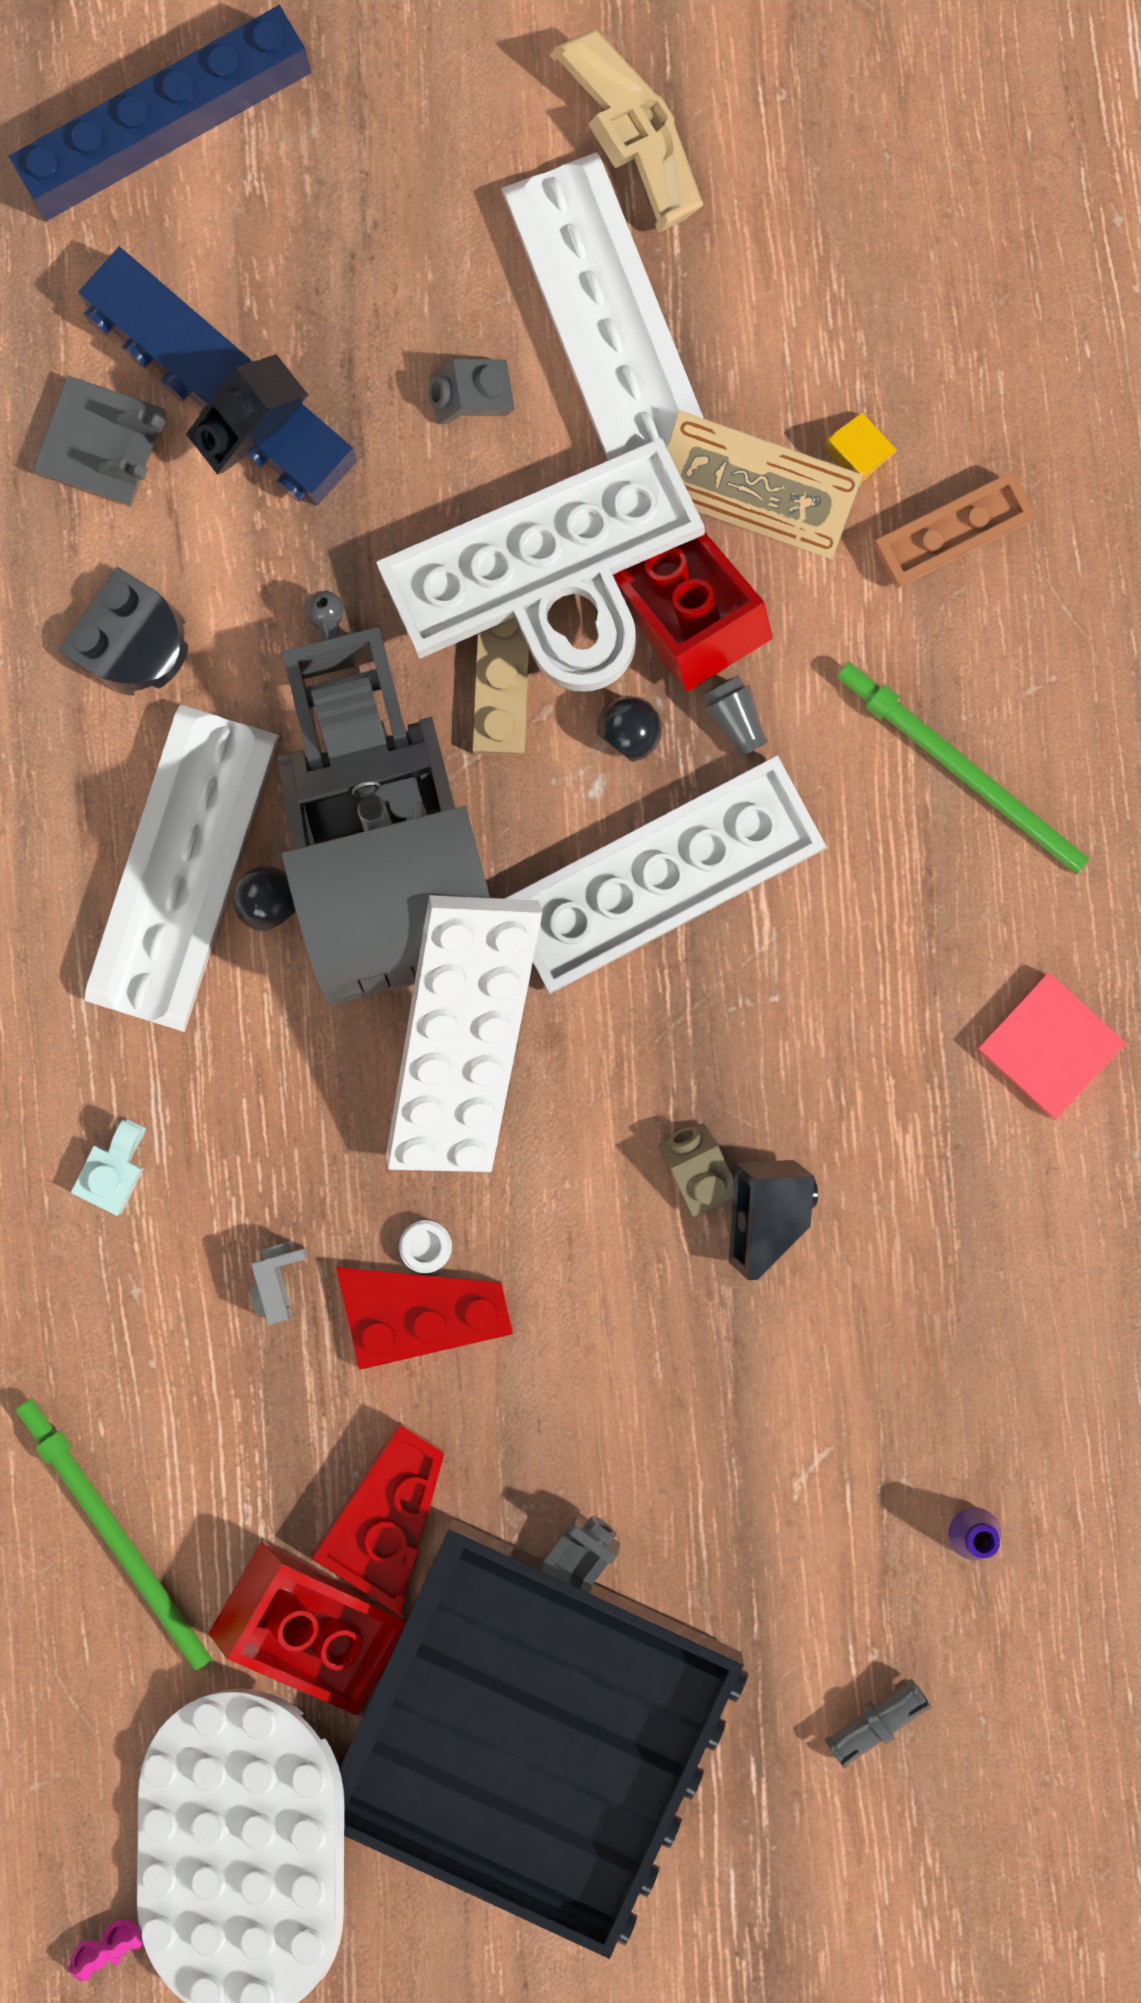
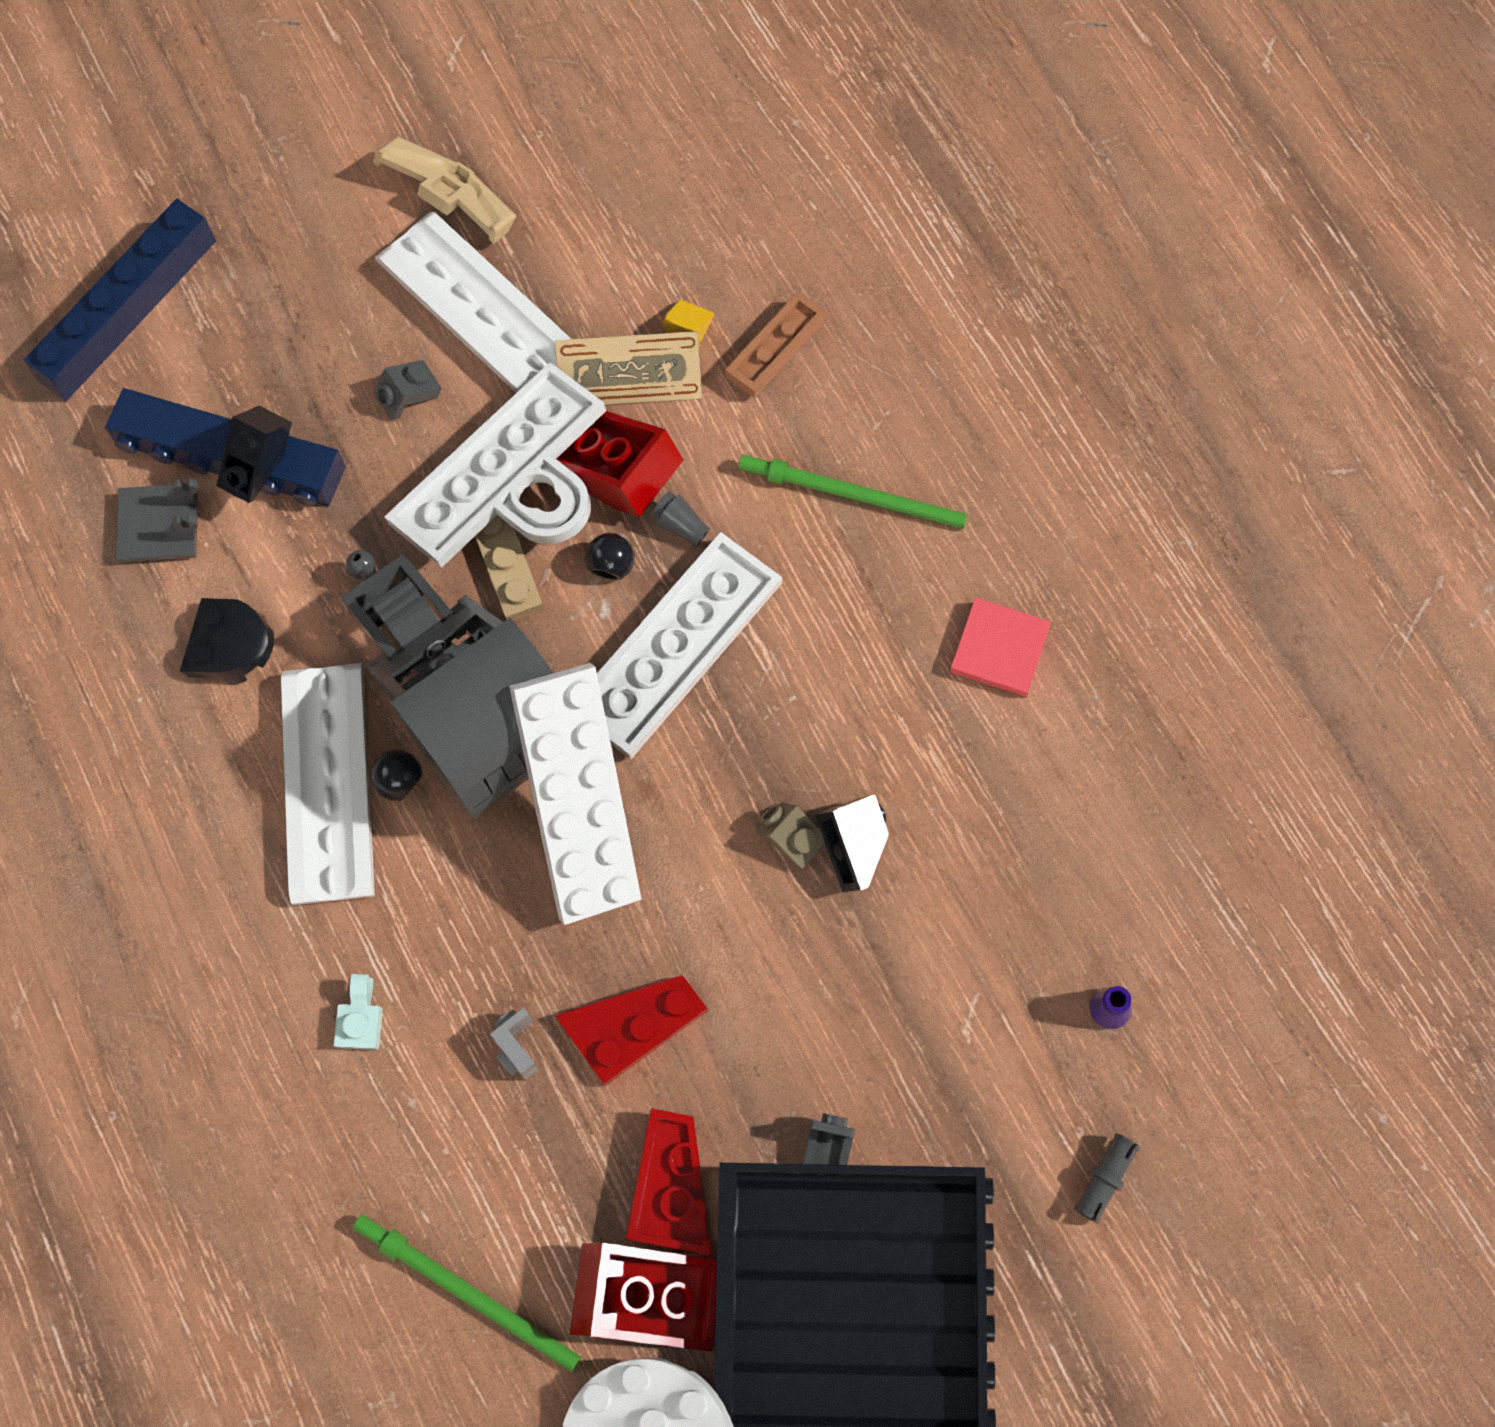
camera: 20 degrees left, 15 degrees down
white tile [399,1220,452,1273] -> none

